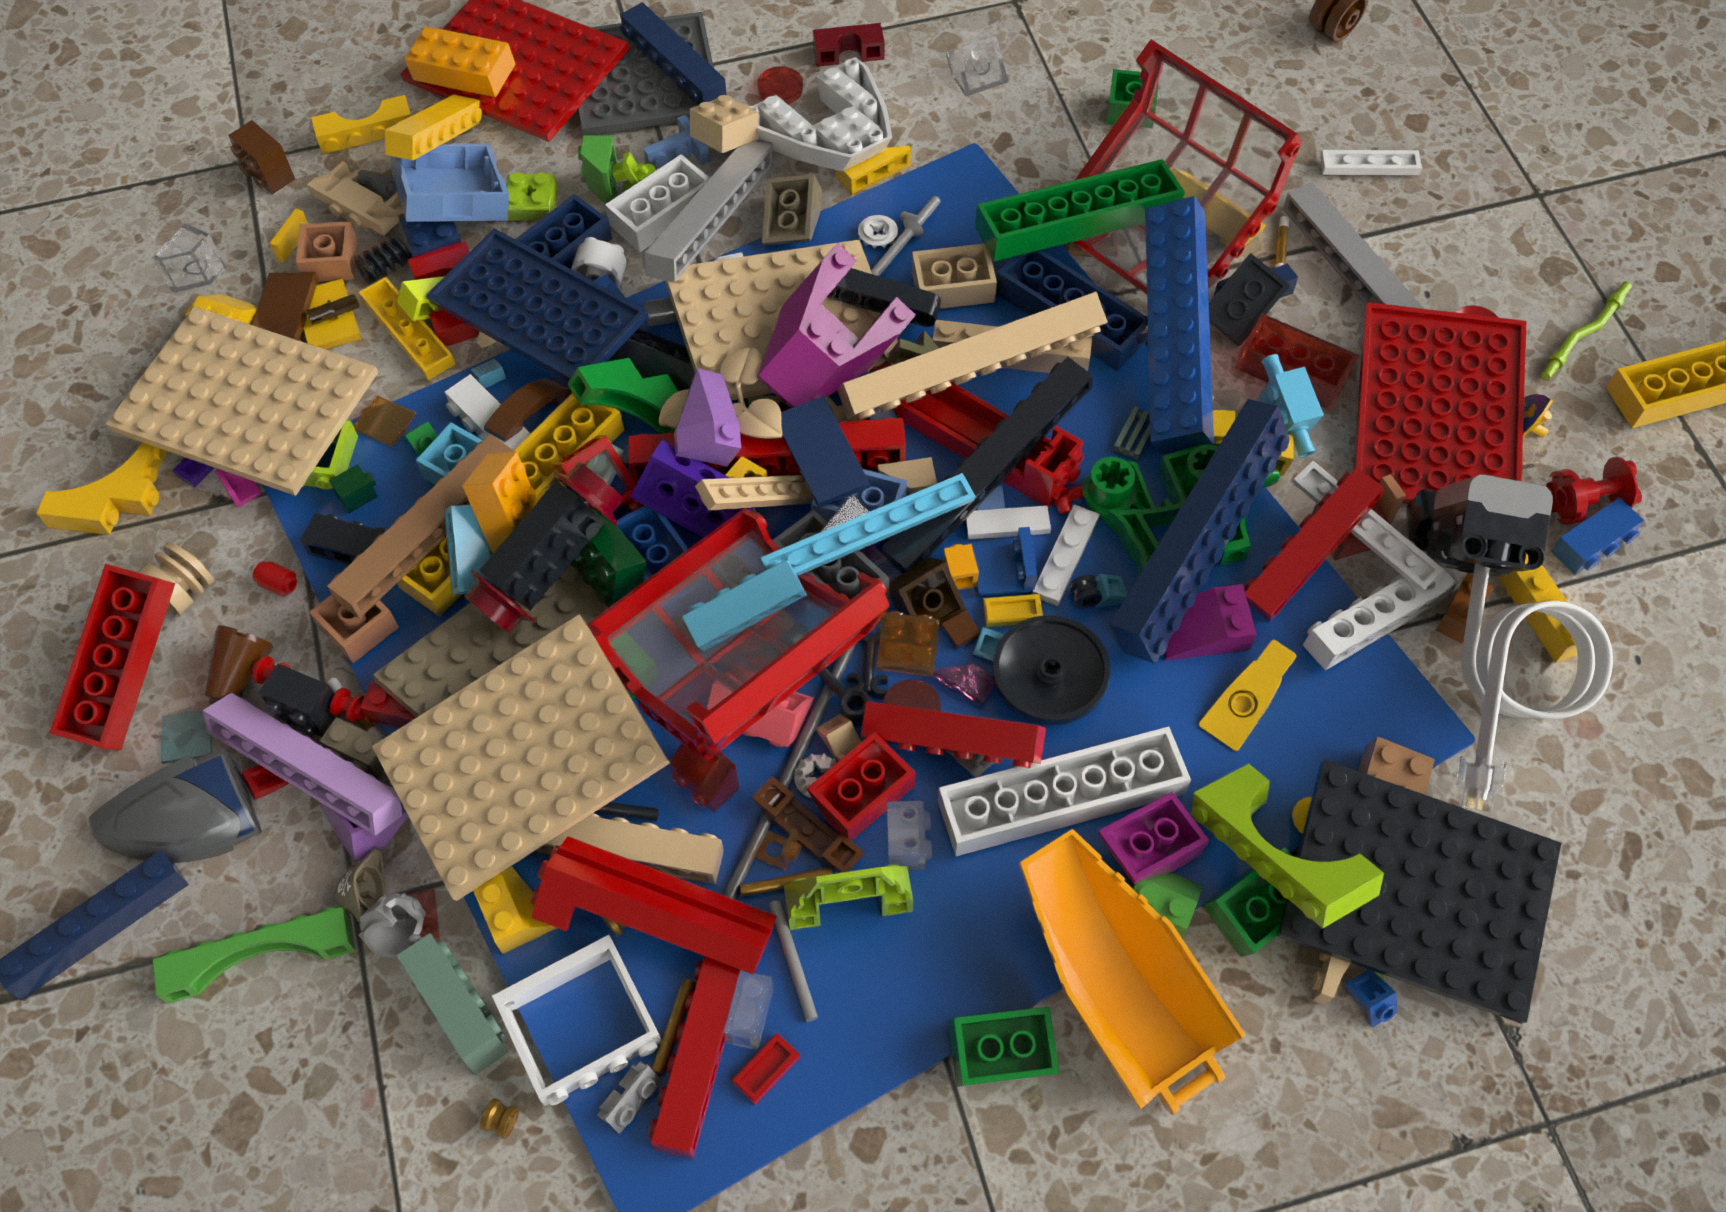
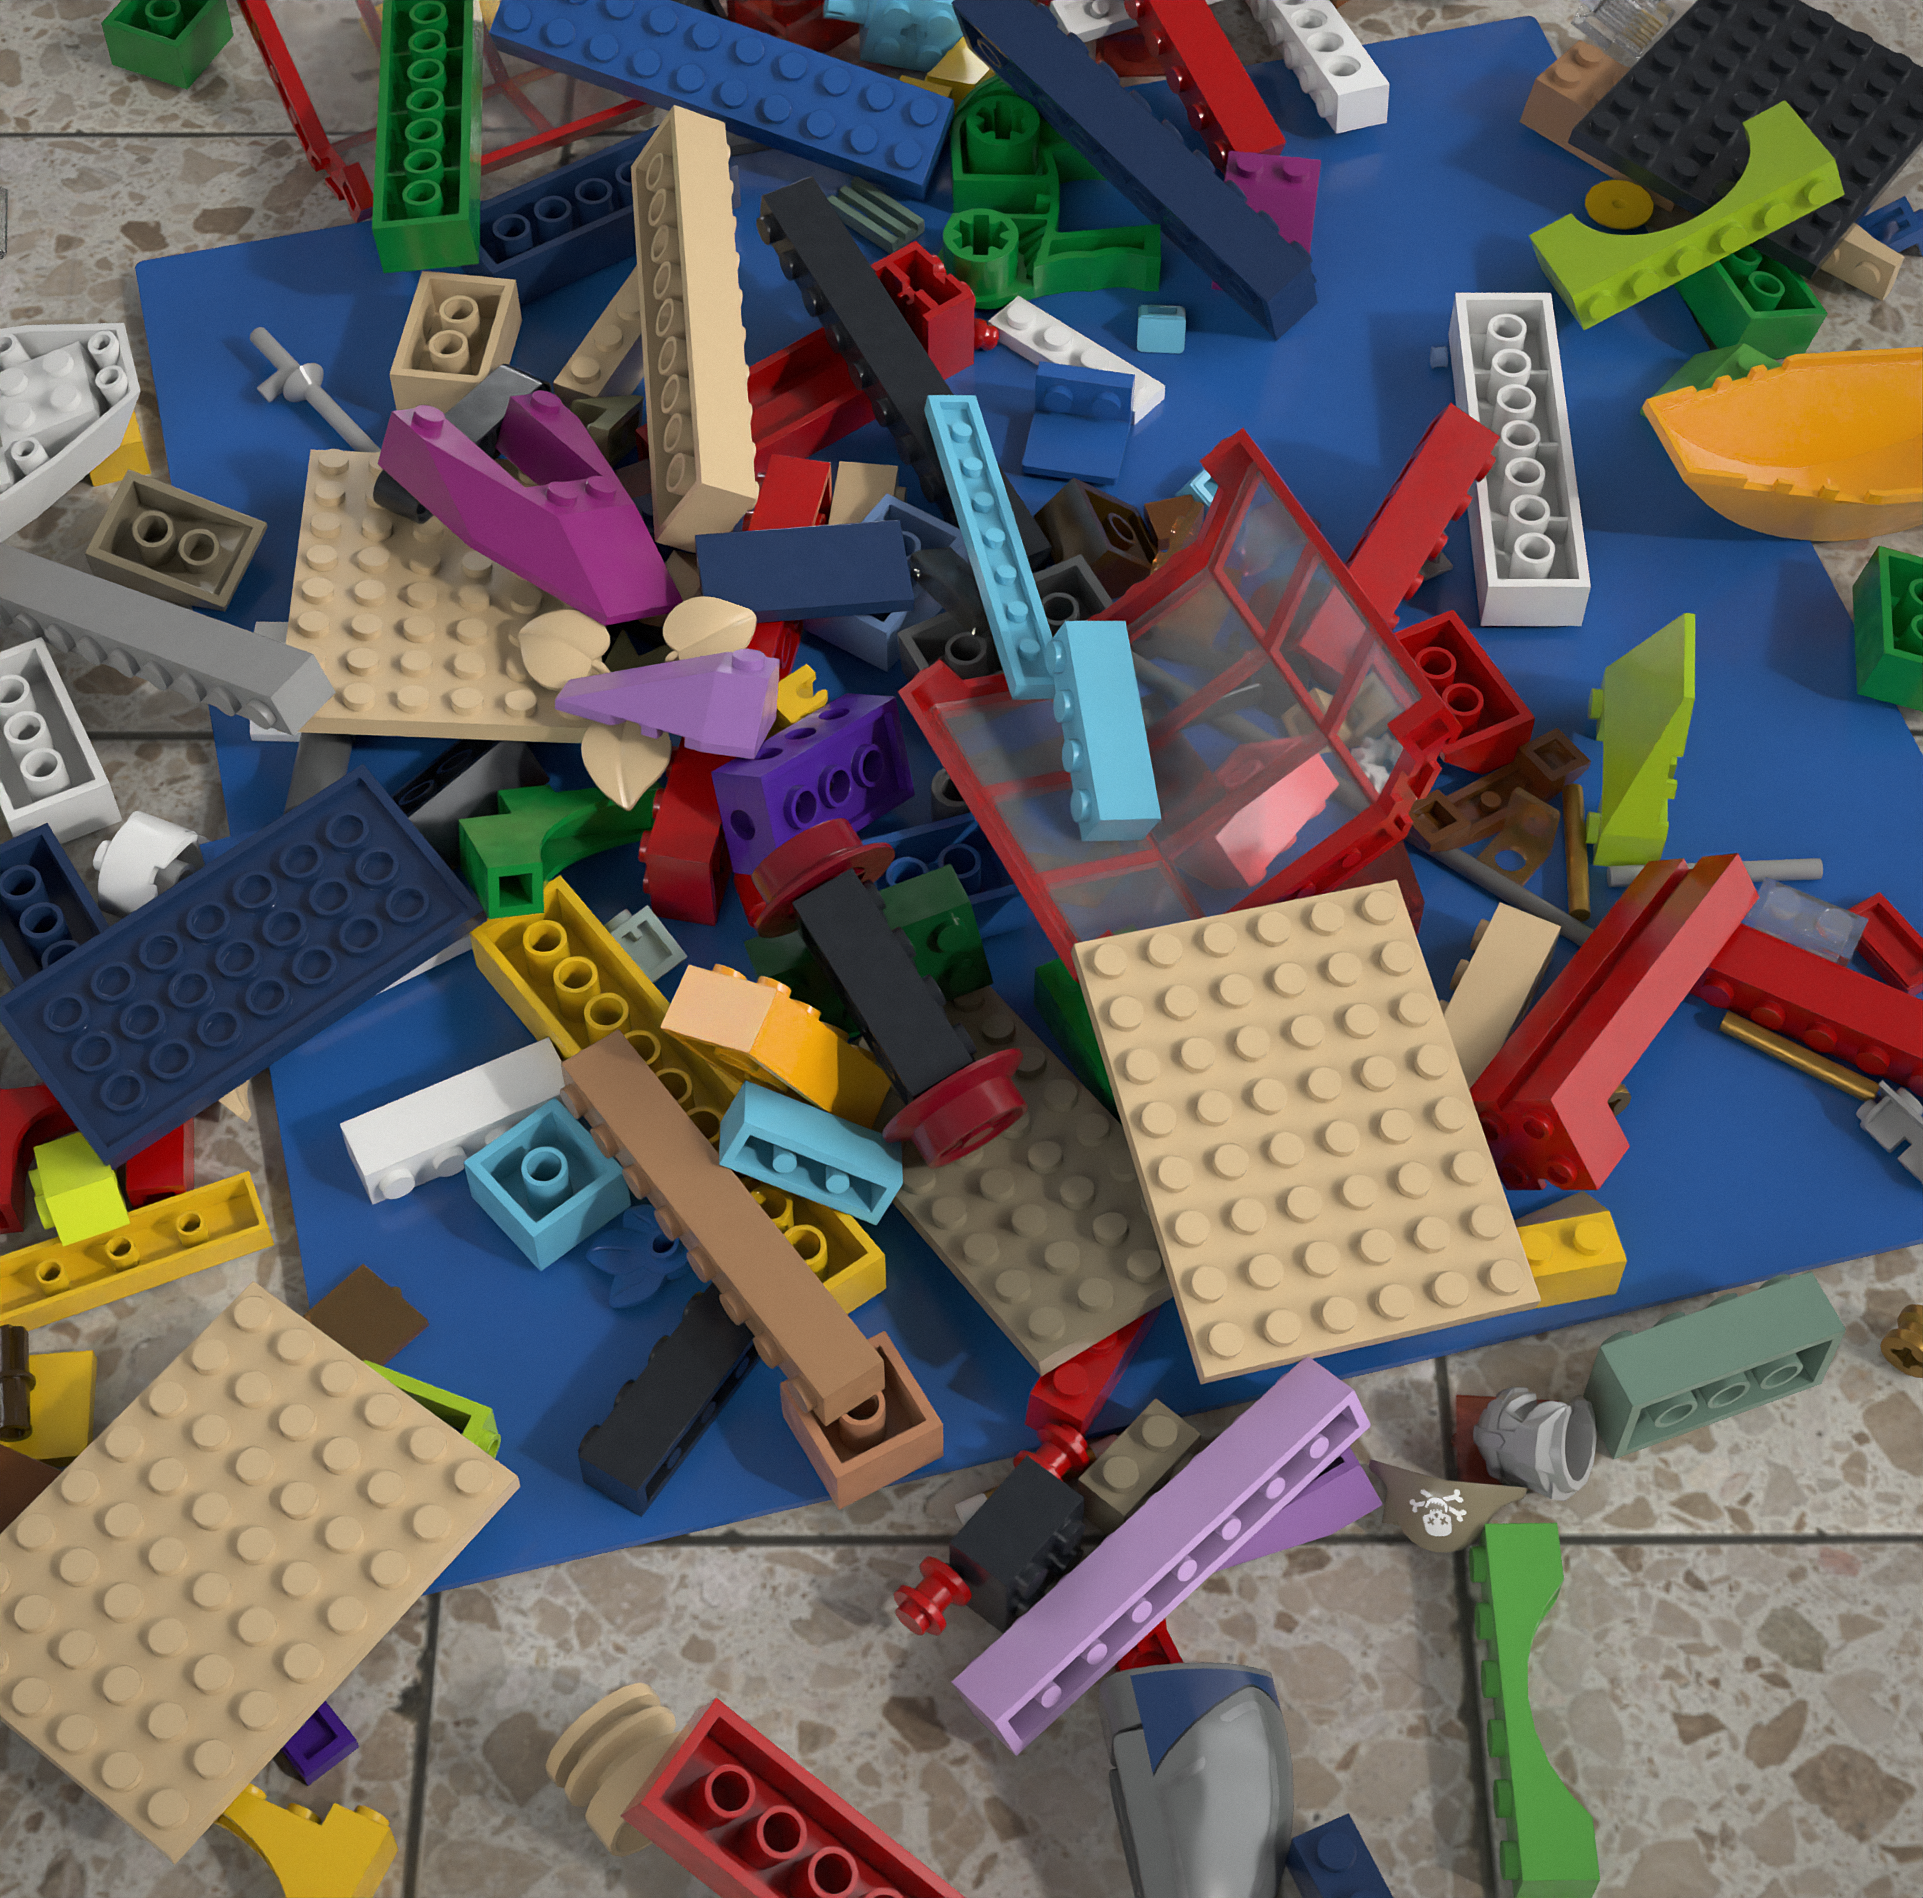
camera: 75 degrees left, 5 degrees down
clear light blue piece [161,710,212,764] -> none
reddish brown cone [205,625,273,704] -> none
dark pink panel [215,469,261,507] -> none
red brick [252,561,297,597] -> none
dark green brick [329,464,378,513] -> none
green bracket [401,422,438,457] -> none
medium azure slope [471,359,506,388] -> none
reddish brown slope [484,378,572,442] -> none
white window [492,935,662,1106] -> none
red window [553,435,637,507] -> none
tan plate [695,475,814,510] -> none
white gear [858,215,898,249] -> none
clear brick [887,801,932,870] -> none
light orange brick [943,544,979,590] -> none
white tile [966,506,1051,540] -> none
yellow tile [983,594,1043,628] -> none
black dish [993,616,1110,725] -> none
black wheel [1069,575,1102,609] -> none
magenta slope [1098,792,1209,884] -> none
yellow piece [1199,640,1296,751] -> none

